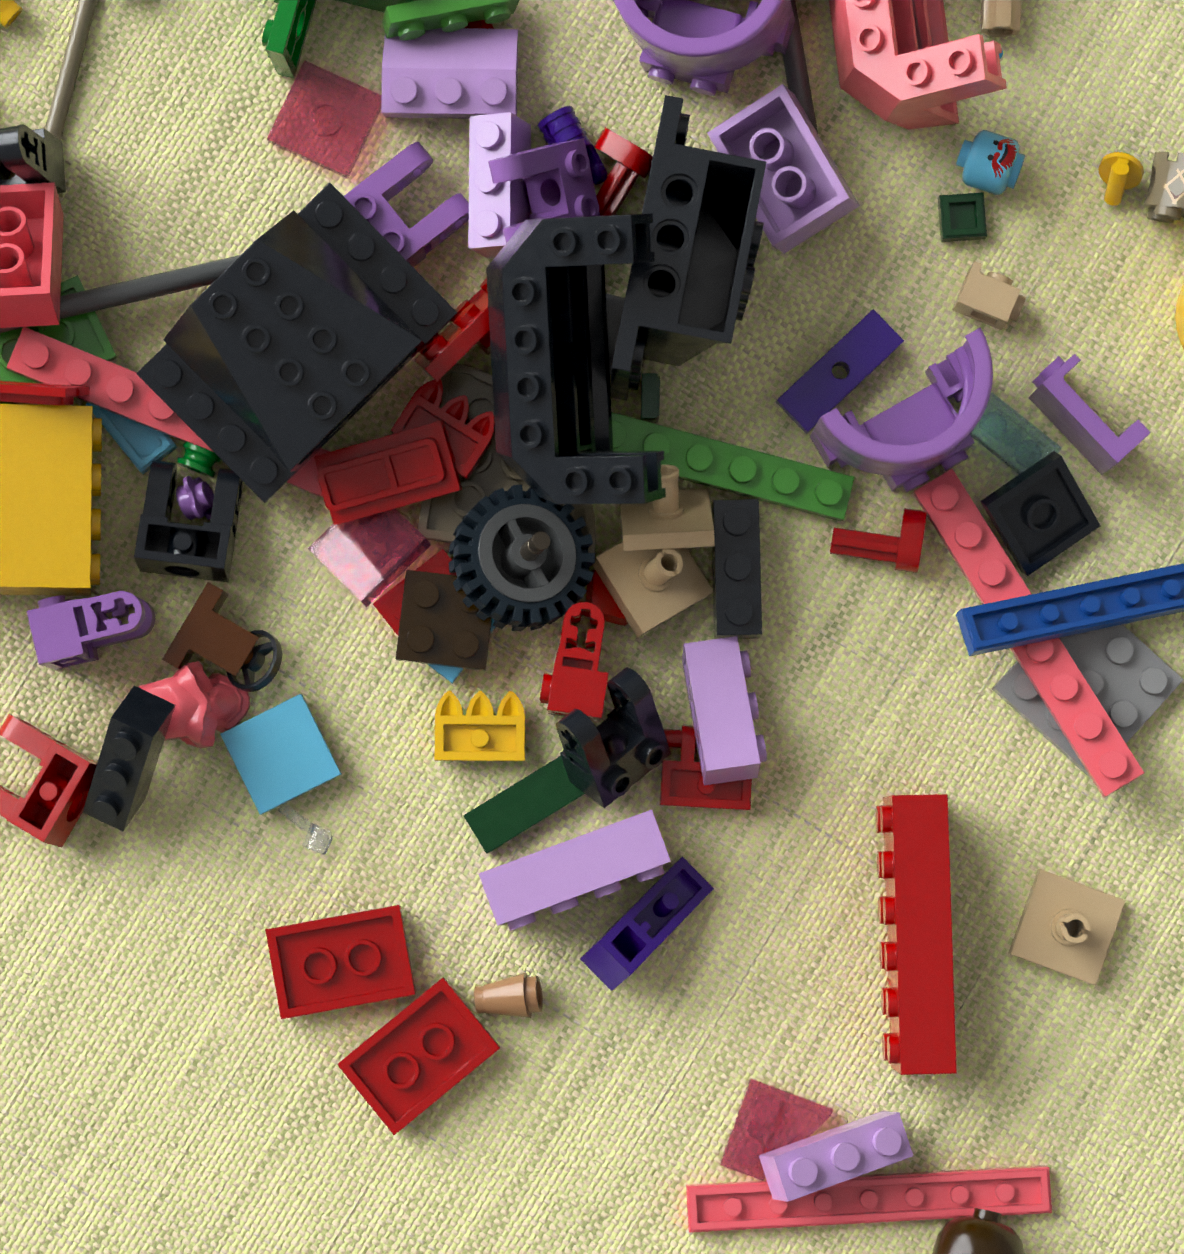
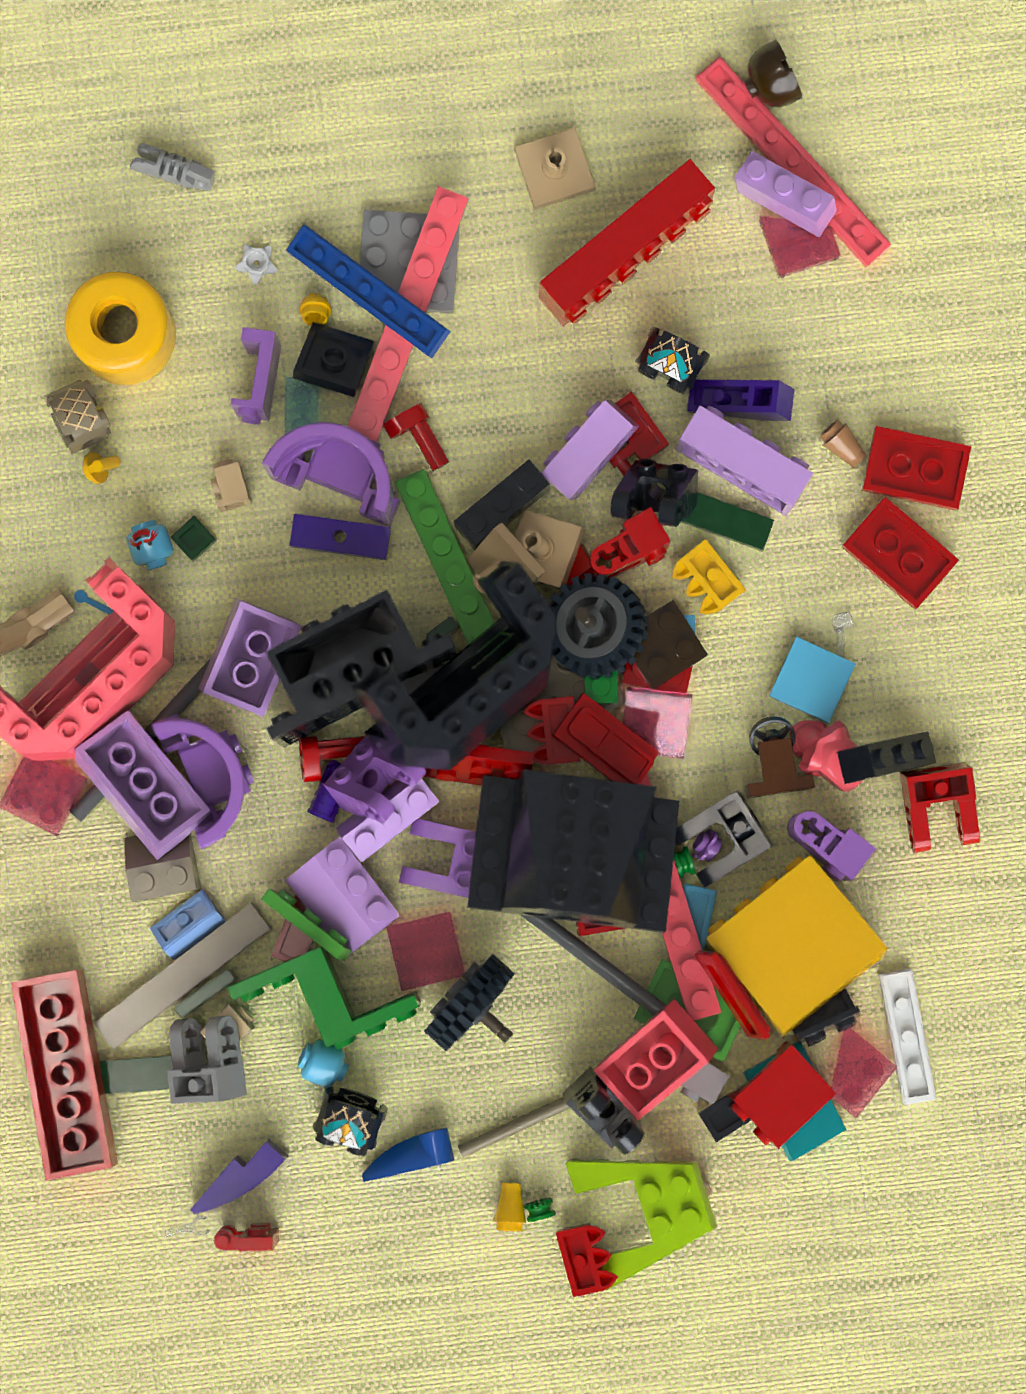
camera: 125 degrees left, 0 degrees up
none -> yellow plate [299,293,332,326]
none -> black wheel [424,954,515,1051]
none -> green plate [584,671,618,704]
none -> black brick [635,327,710,394]

